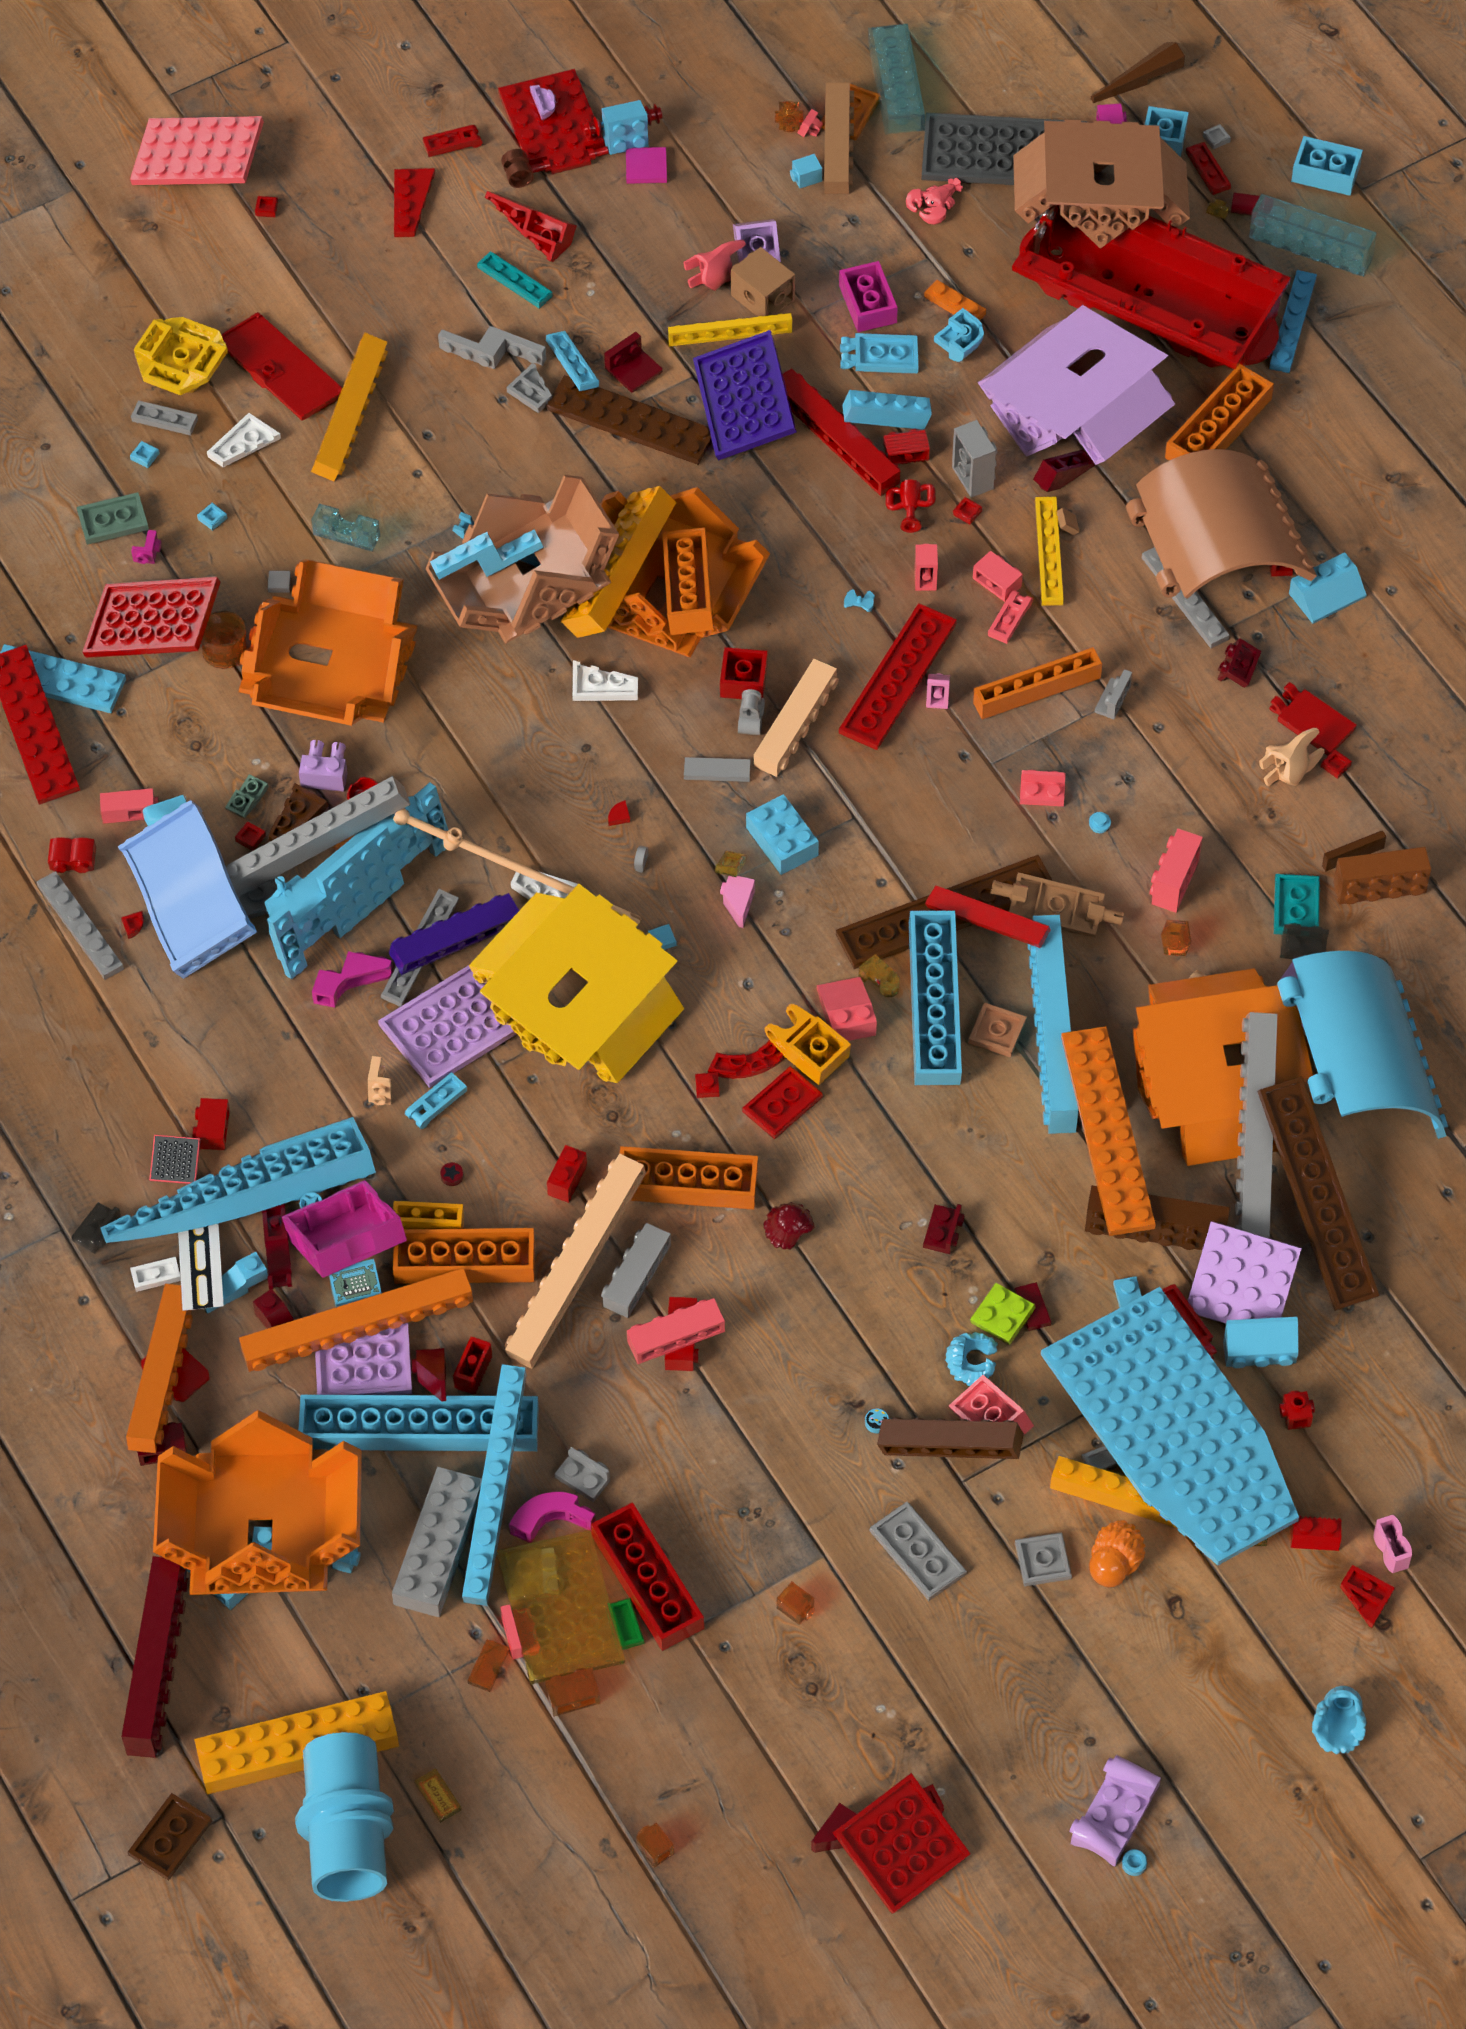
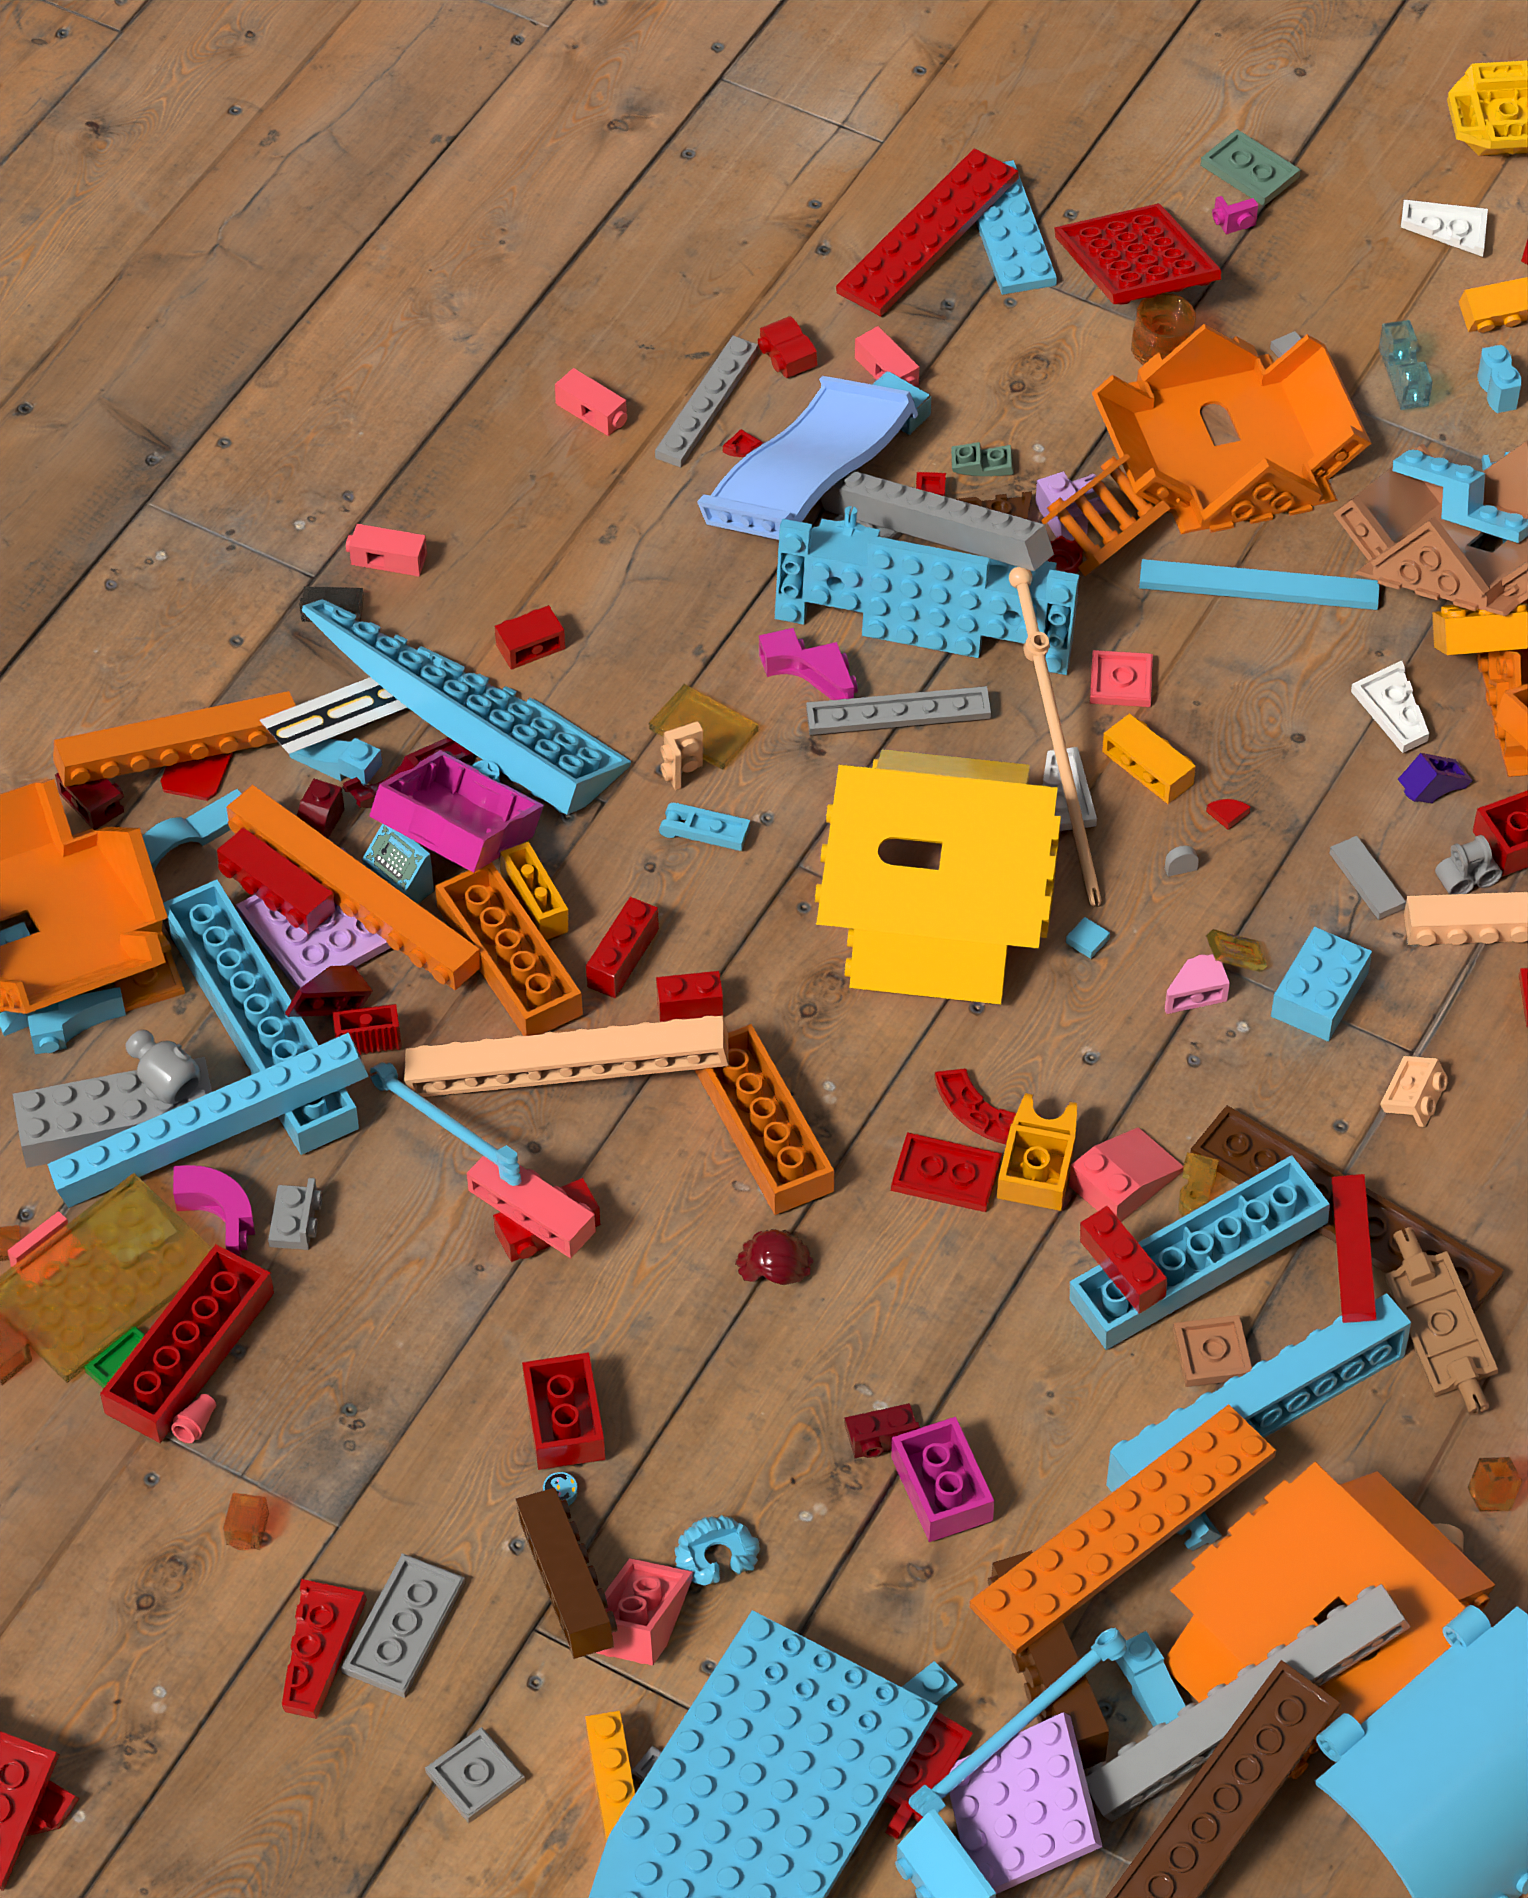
camera: 60 degrees right, 5 degrees down
medium azure tile [130,441,160,468] -> none
white plate [130,1257,181,1292] -> none
light grey plate [131,400,198,436] -> none
tile [149,1135,201,1184] -> none
medium azure tile [197,503,228,531] -> none
lavender plate [378,965,516,1088] -> none
dark purple brick [389,893,519,975] -> none
dark red tile [440,1162,464,1186] -> none
light grey brick [601,1223,671,1318] -> none
red plate [695,1073,719,1098] -> none
lime plate [970,1283,1035,1345] -> none
dark red tile [1014,1282,1051,1331] -> none
orange hair [1089,1520,1146,1588] -> none
none -> light grey piece [125,1029,201,1104]
none -> medium azure piece [143,789,241,872]
none -> coral cone [171,1394,217,1443]
none -> red brick [217,827,335,934]
none -> red wing [282,1579,367,1719]
none -> coral brick [346,524,427,577]
none -> medium azure hinge [369,1062,522,1186]
none -> red brick [522,1352,605,1470]
none -> coral brick [555,368,627,436]
none -> red brick [586,896,659,998]
none -> clear yellow tile [649,684,758,770]
none -> dark pink brick [891,1417,994,1542]
none -> medium azure hinge [909,1628,1127,1817]
none -> orange fence [1041,453,1171,576]
none -> red brick [1080,1205,1167,1314]
none -> coral tile [1090,650,1153,707]
none -> light orange brick [1102,713,1196,804]
none -> medium azure slope [1115,1631,1186,1727]
none -> medium azure tile [1139,559,1379,610]
none -> light nougat bracket [1380,1056,1448,1127]
none -> dark purple arch [1398,753,1473,804]
none -> medium azure brick [1477,345,1521,413]

